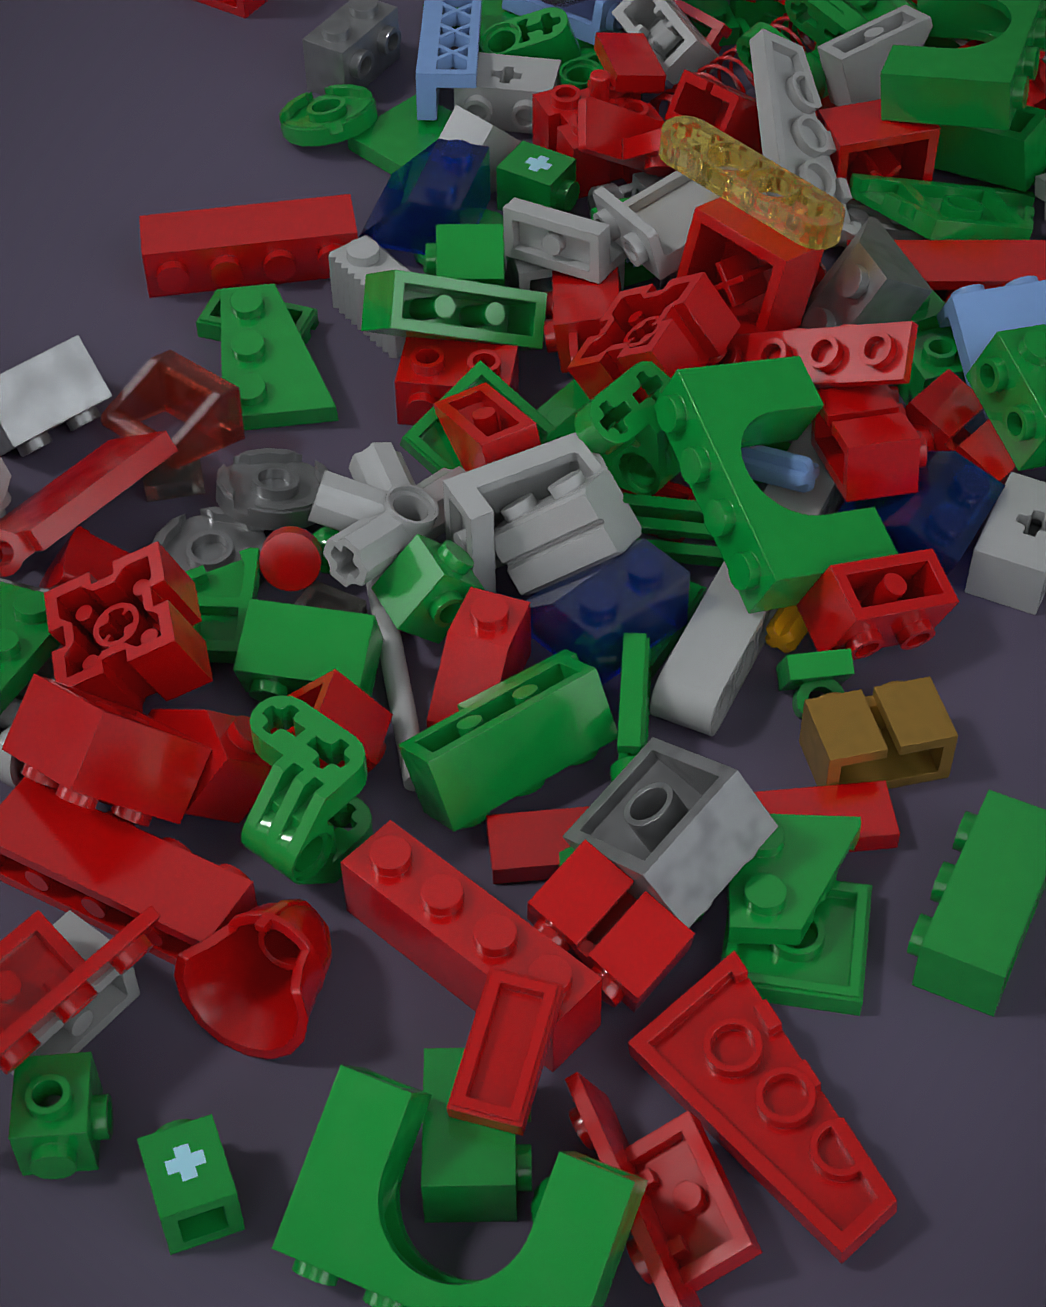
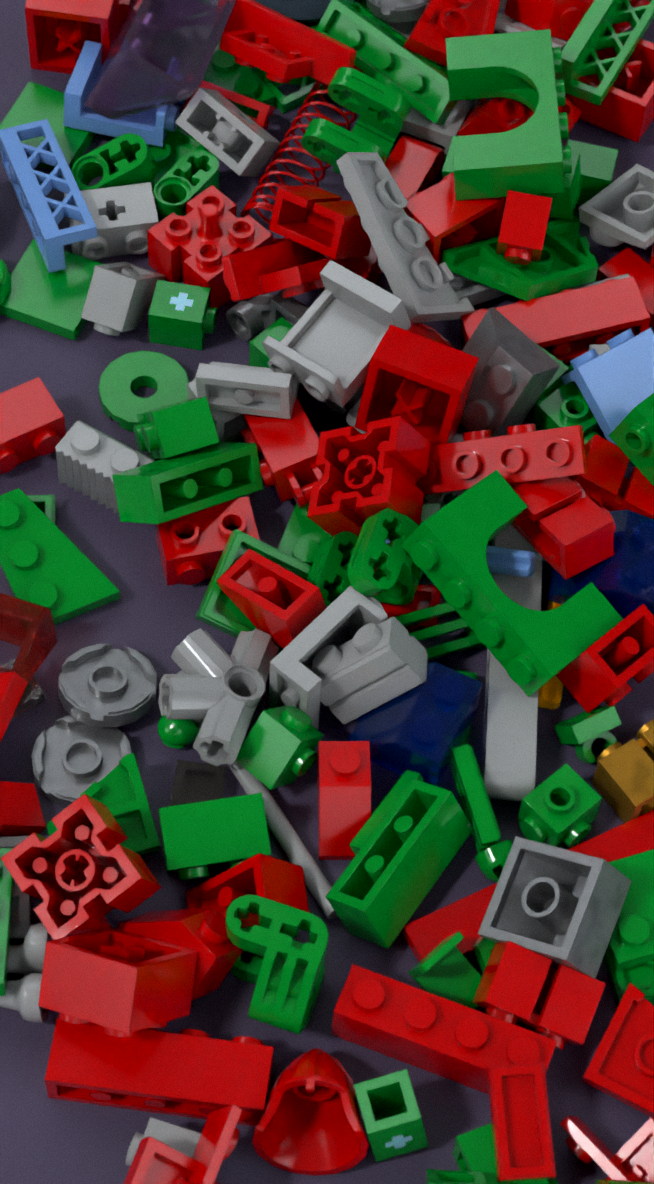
camera: 25 degrees left, 10 degrees up
red tile [259,526,323,591] -> none
clear blue slope [359,139,491,255] -> none
red tile [594,32,666,93] -> none
clear yellow beam [659,116,846,250] -> none
light grey slope [817,5,933,106] -> none
none -> green brick [354,1069,429,1162]
none -> green bracket [408,931,482,1010]
none -> red slope [496,190,552,265]
none -> green brick [517,763,602,848]

